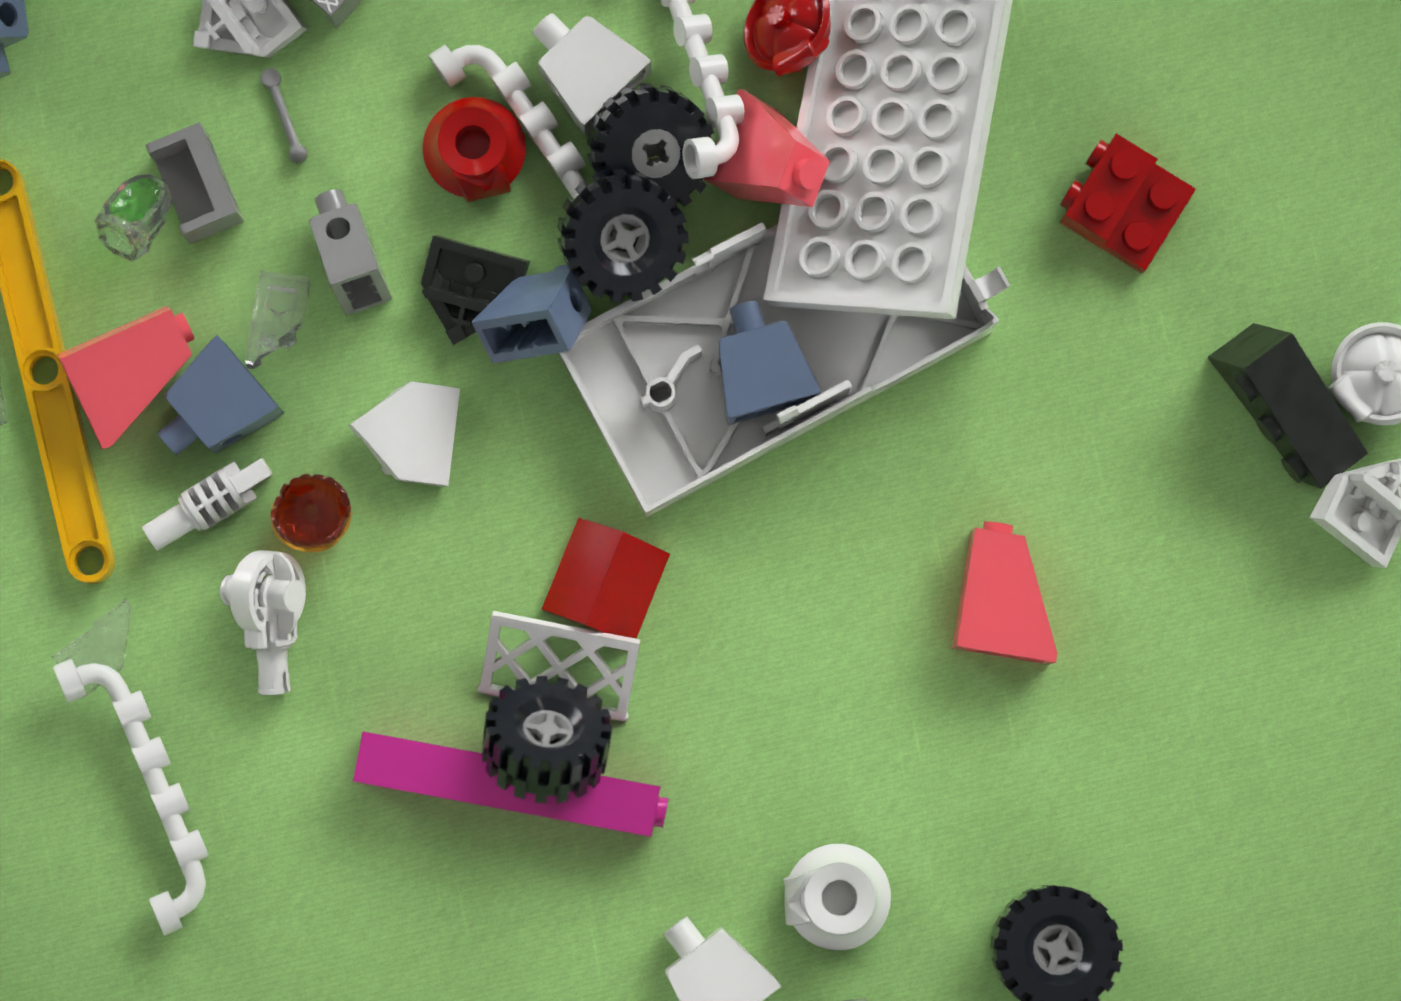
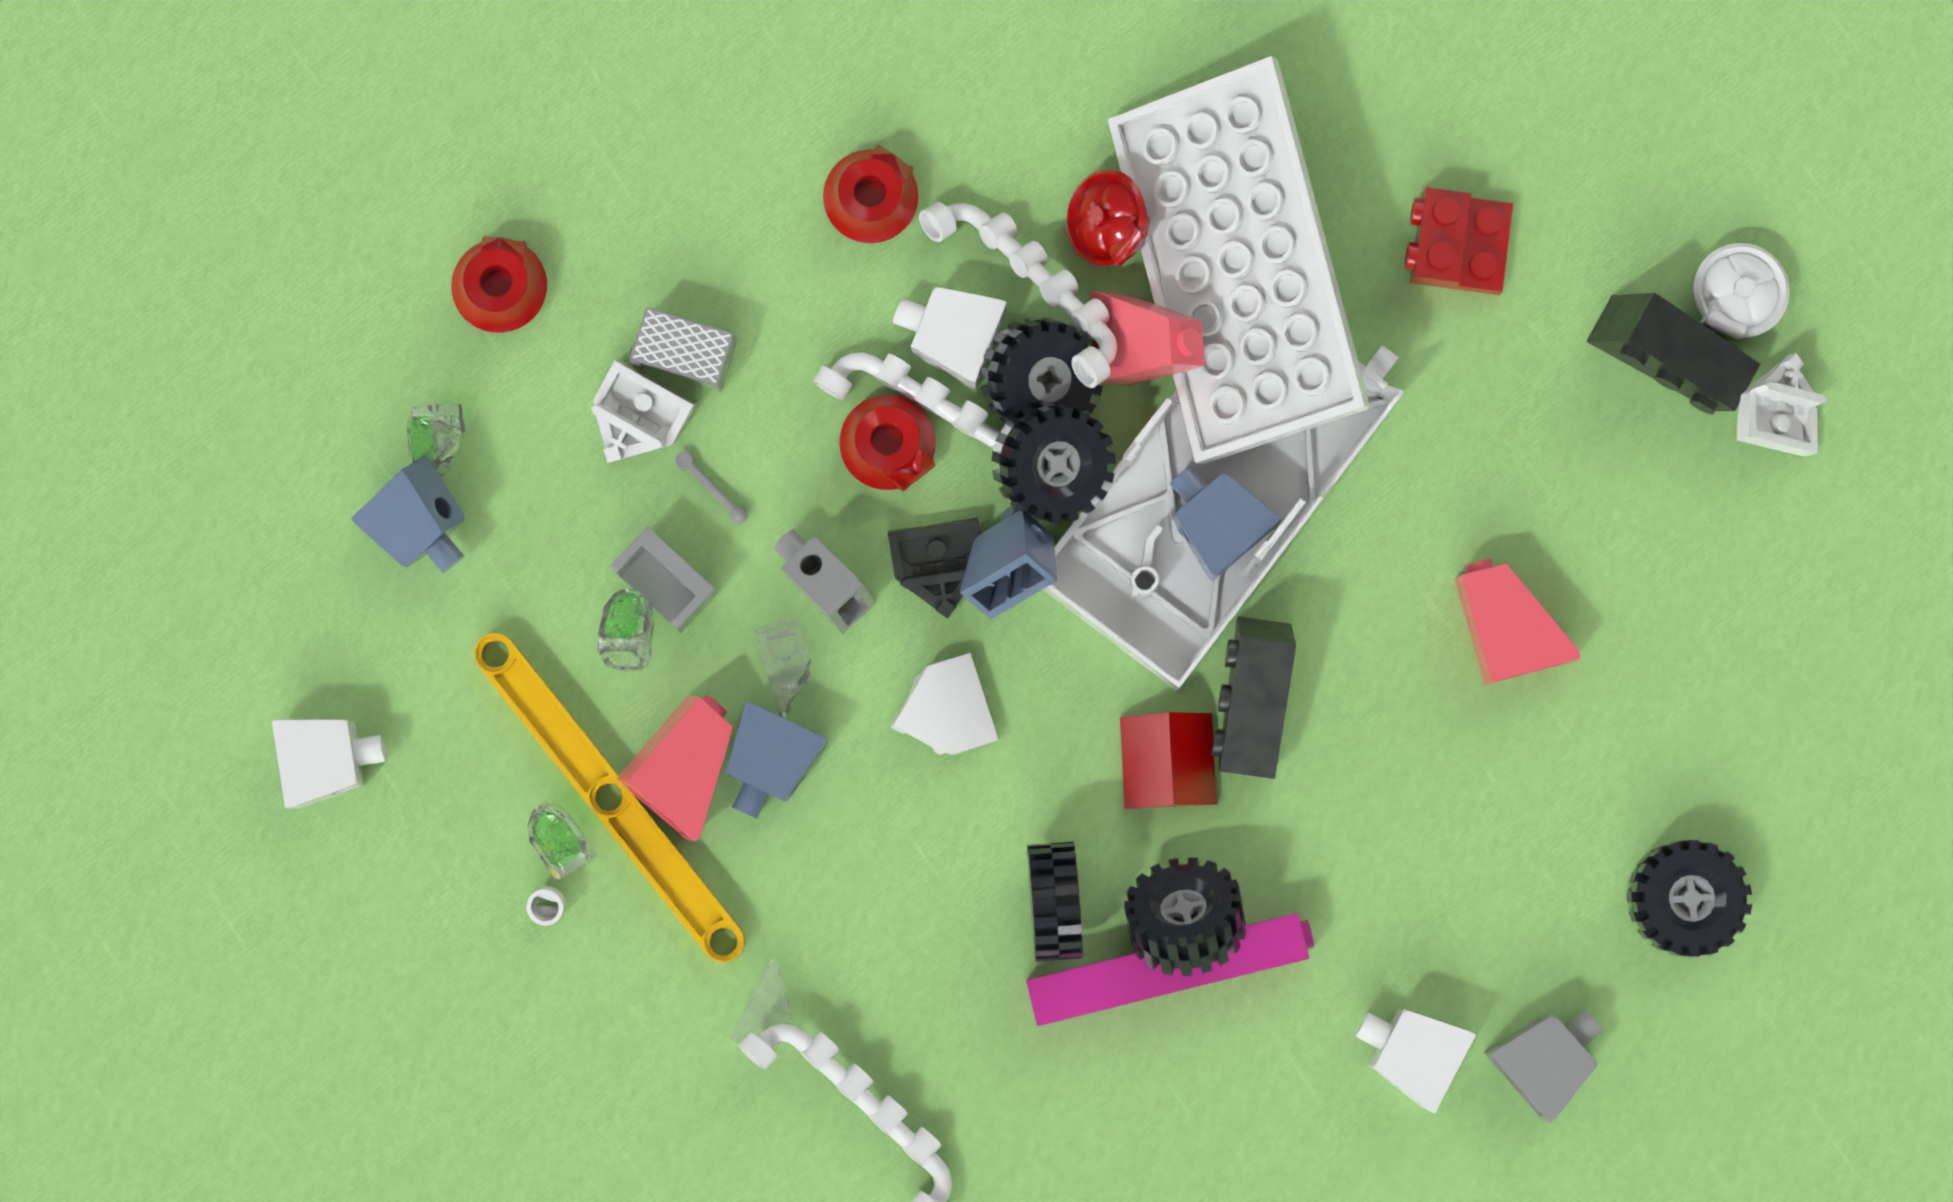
camera: 20 degrees left, 0 degrees up
white hinge [142,458,273,551] -> none
white pin [220,550,306,695] -> none
clear red hair [270,474,353,553] -> none
white window [478,611,641,722] -> none
white piece [783,844,891,950] -> none
none -> black wheel [1027,841,1083,962]
none -> pearl dark grey wedge [1211,616,1296,779]

